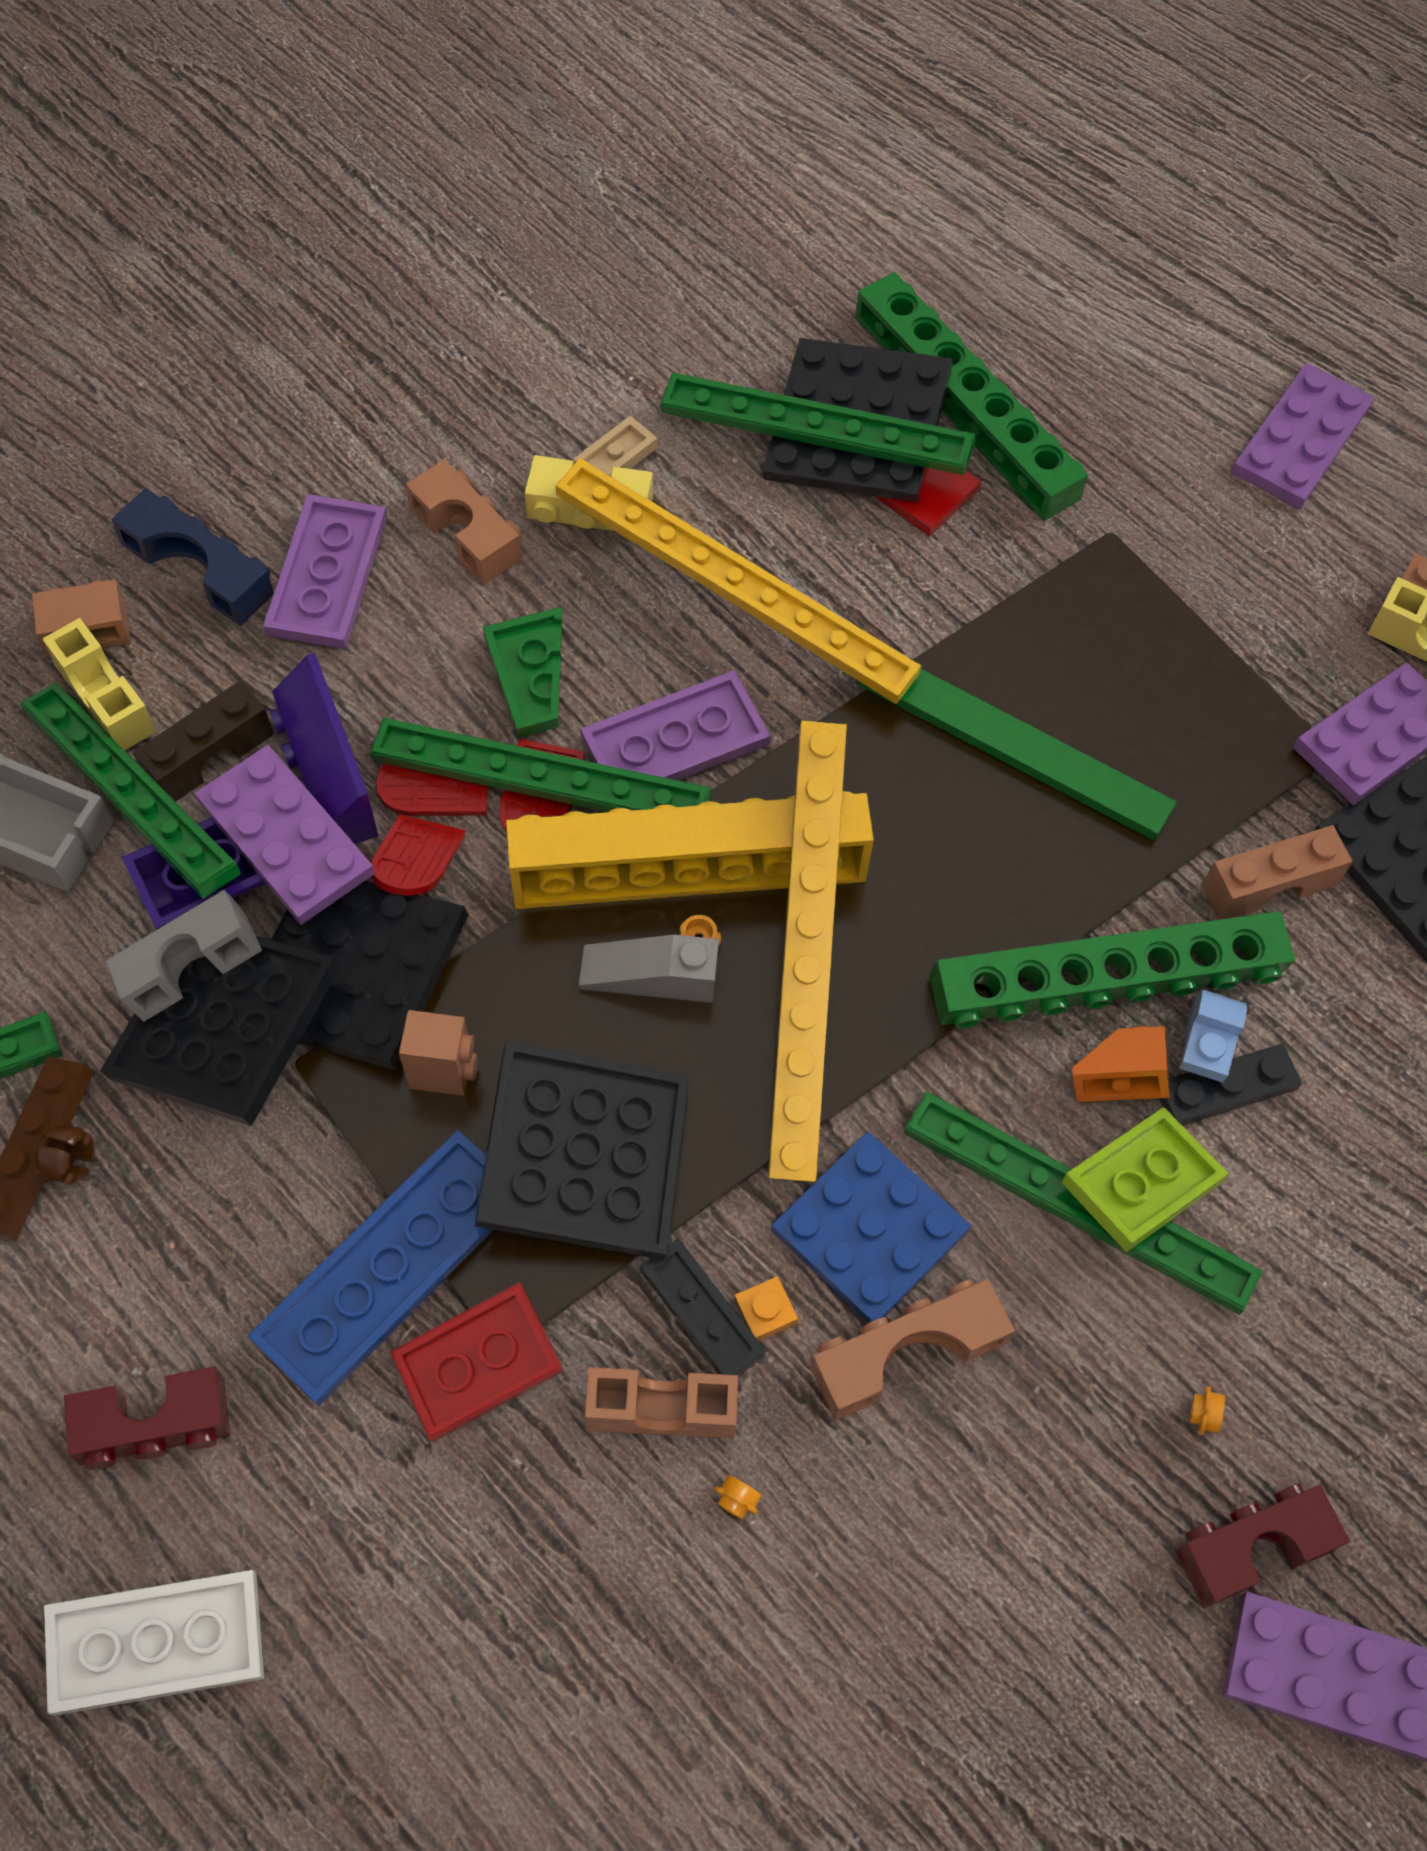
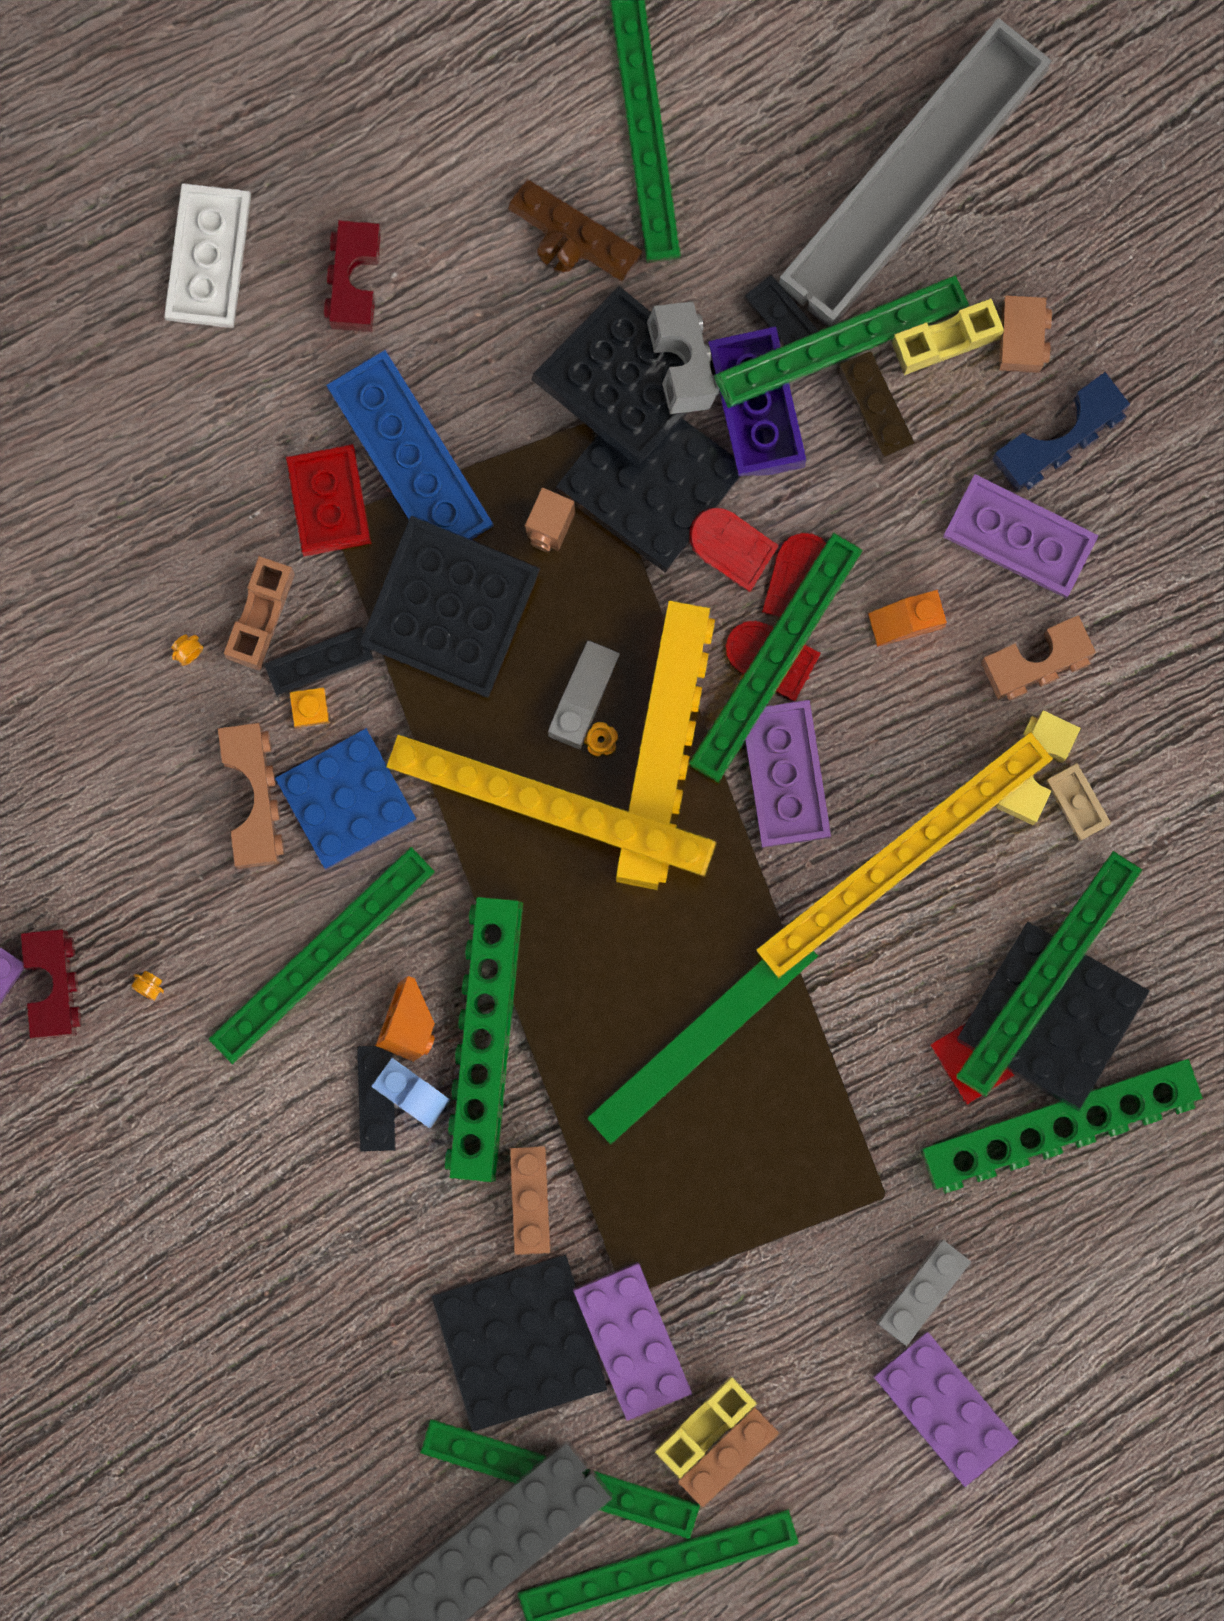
camera: 110 degrees right, 20 degrees up
medium lavender plate [194,745,375,925] -> none
dark purple slope [269,653,378,844] -> none
green wing [482,607,563,738] -> none
lime plate [1061,1107,1229,1252] -> none
none -> black plate [744,275,819,377]
none -> orange slope [868,590,947,647]
none -> light grey arch [876,1240,971,1346]

